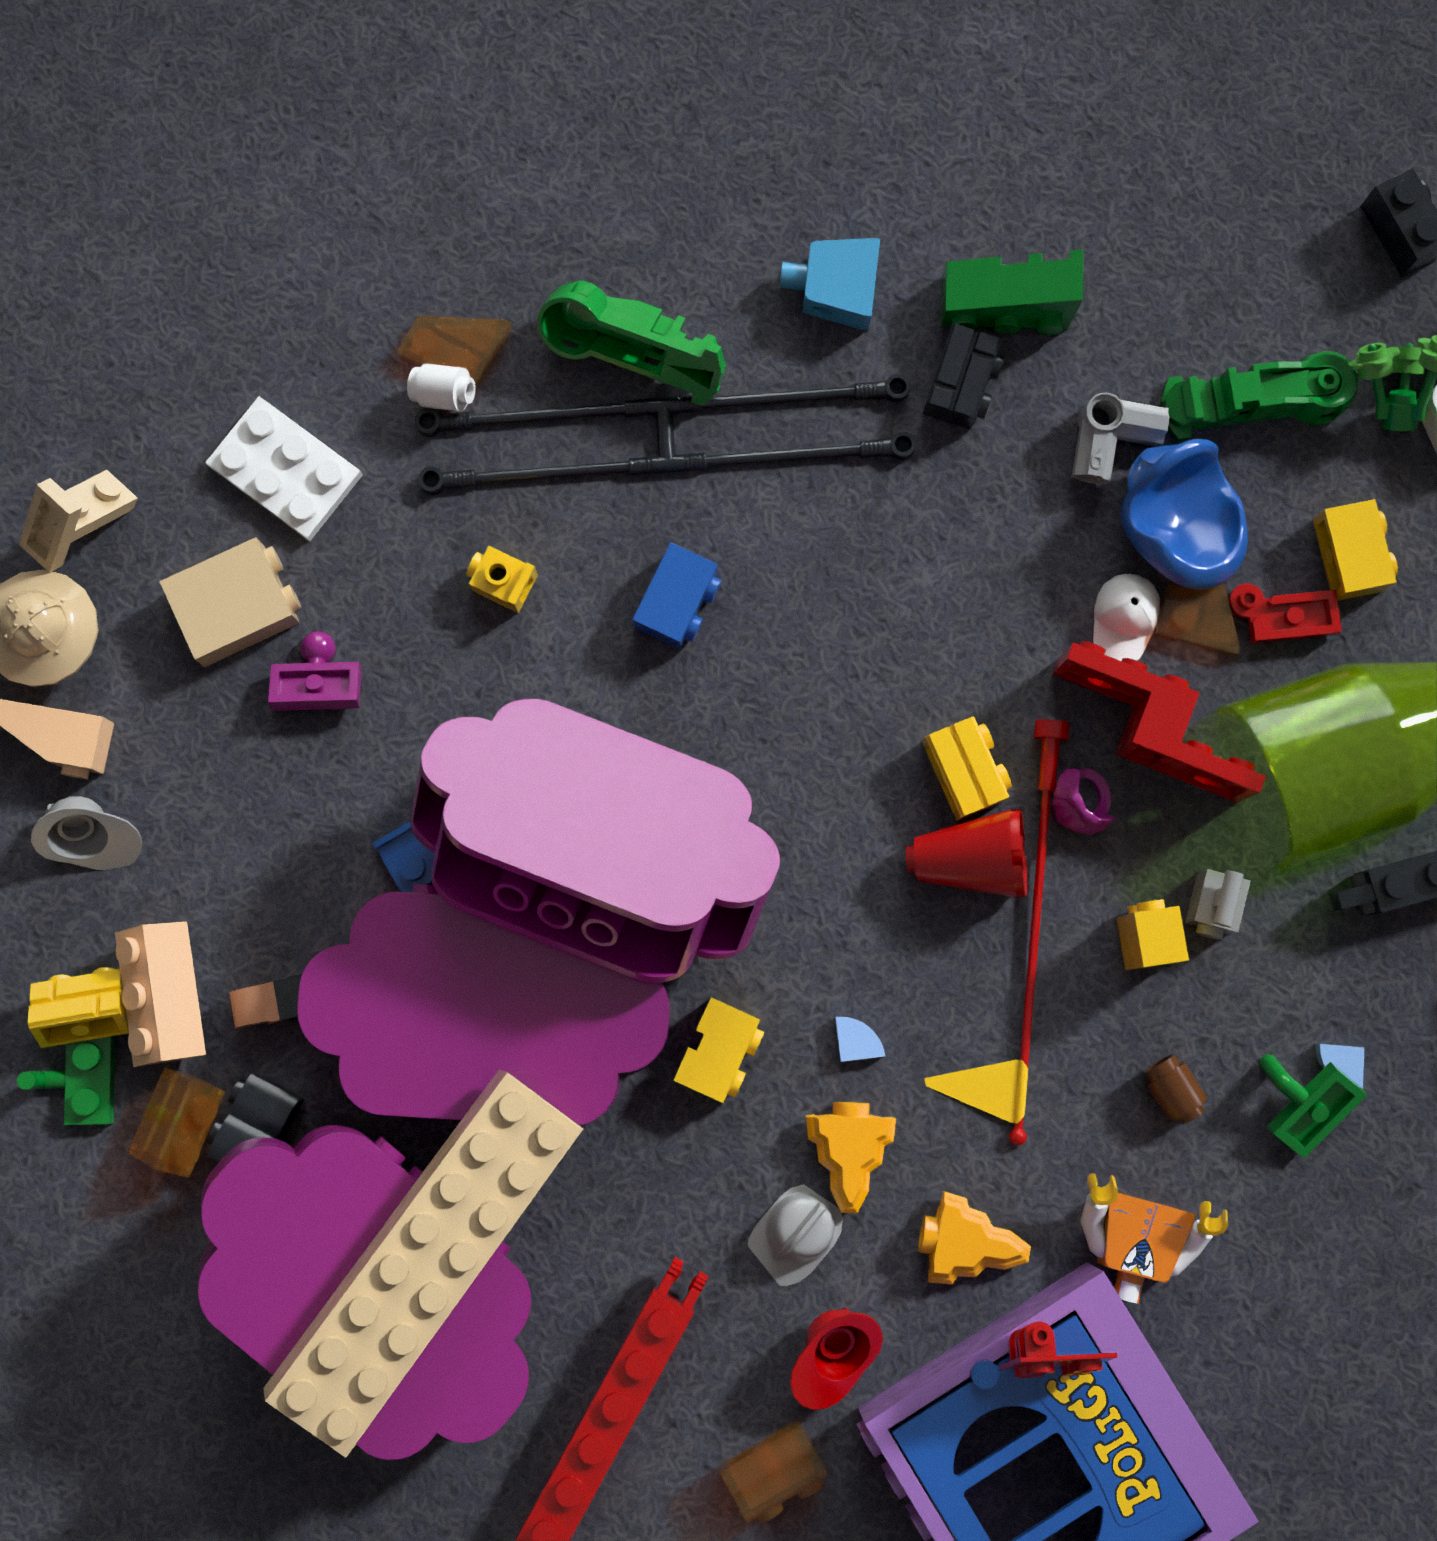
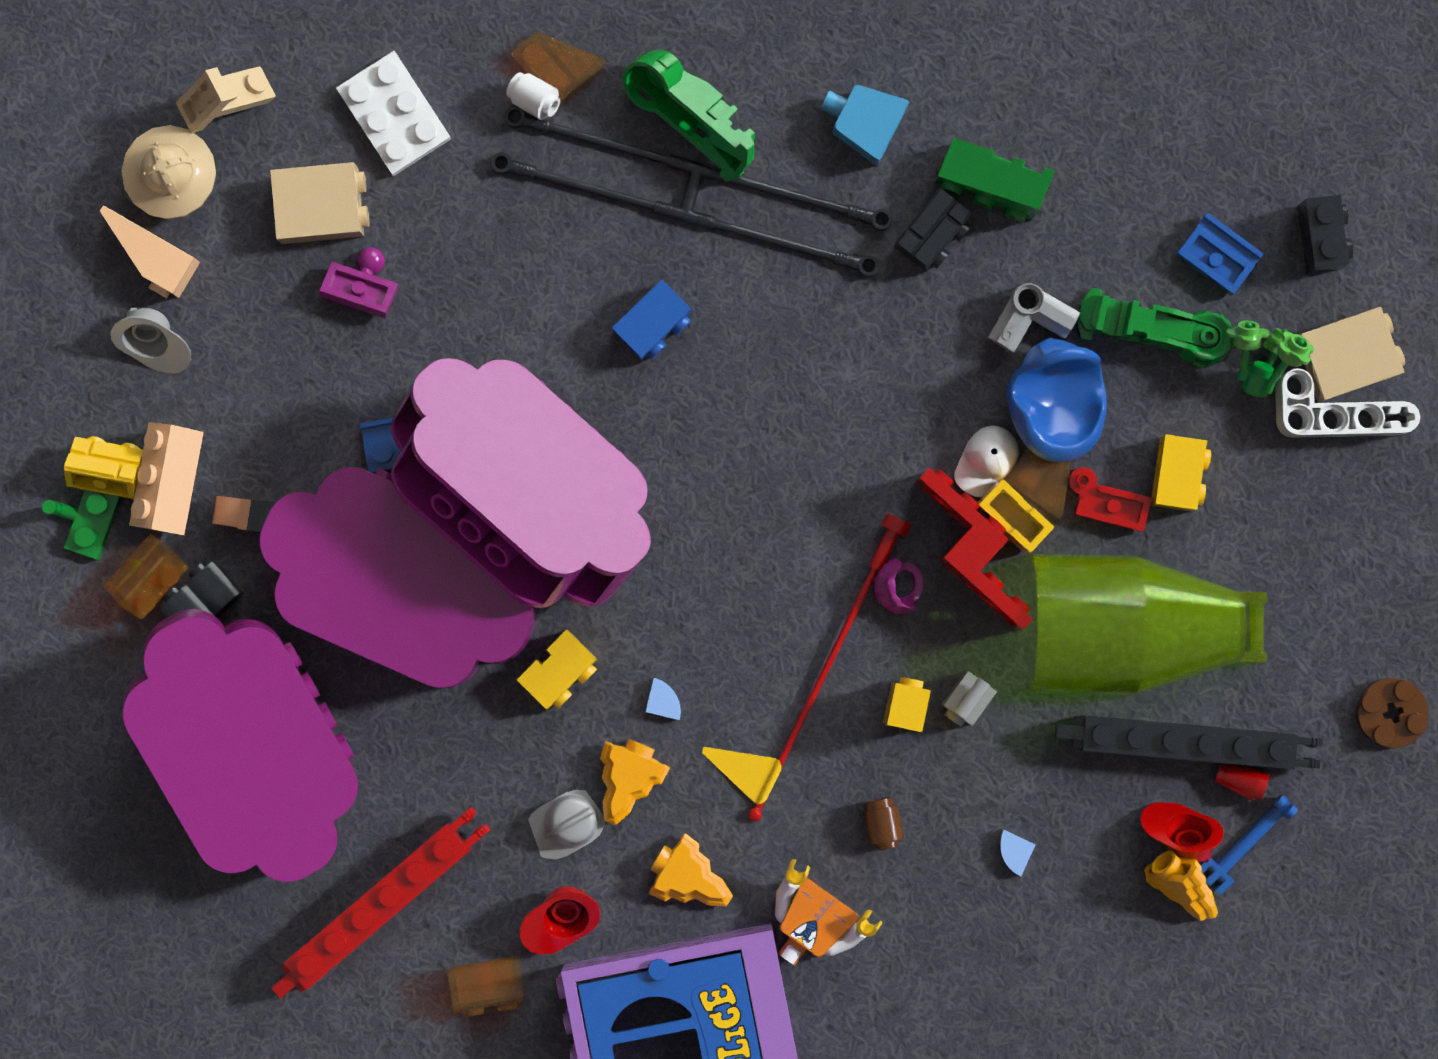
camera: 25 degrees right, 5 degrees up
tan brick [263,1069,583,1458] -> none
yellow brick [466,546,538,613] -> none
red cone [906,809,1027,898] -> none
yellow brick [922,716,1012,821] -> none
red hinge [999,1321,1118,1378] -> none
green plate [1259,1054,1367,1159] -> none
none -> yellow brick [977,479,1054,553]
none -> blue plate [1176,213,1263,296]

